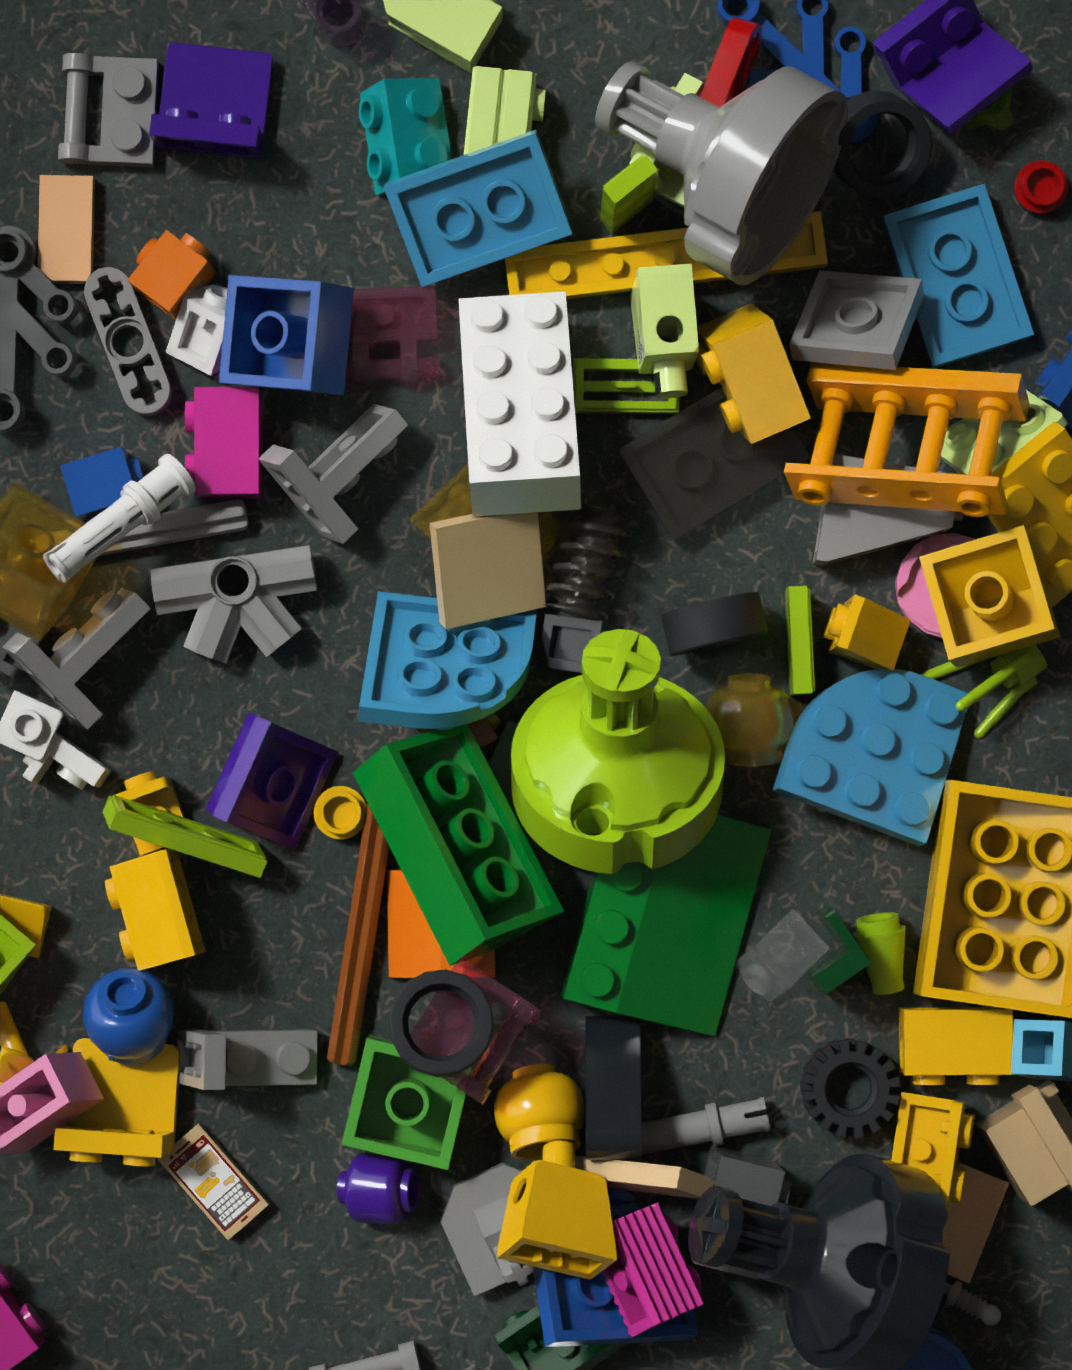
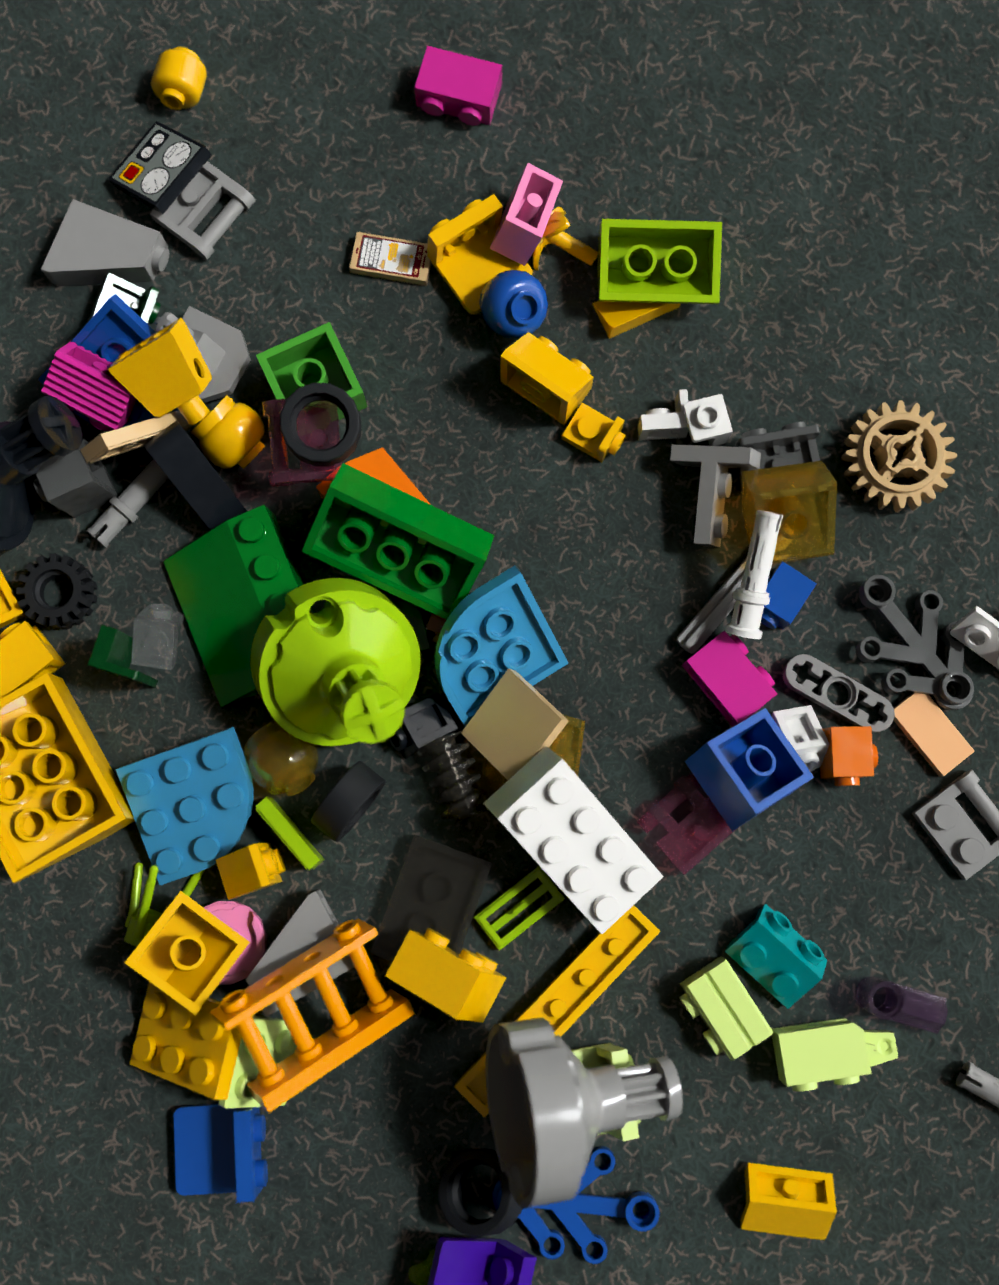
camera: 140 degrees right, 5 degrees down
lime tile [102,795,267,878] -> none
dark purple bracket [149,42,273,160] -> none
light grey piece [150,545,317,663] -> none
light grey bracket [175,1028,317,1090] -> none
dark purple bracket [205,712,338,850] -> none
light grey bracket [258,404,408,544] -> none
yellow plate [314,786,367,839] -> none
dark orange axle [327,804,390,1066] -> none
dark purple head [337,1153,420,1225] -> none
dark azure plate [384,130,573,287] -> none
lime tile [600,155,658,234] -> none
yellowish green torso [630,264,699,399] -> none
red beam [700,17,762,106] -> none
light grey plate [789,270,924,370] -> none
lime cone [852,912,906,995] -> none
dark azure plate [881,183,1034,369] -> none
red plate [1014,160,1068,214] -> none

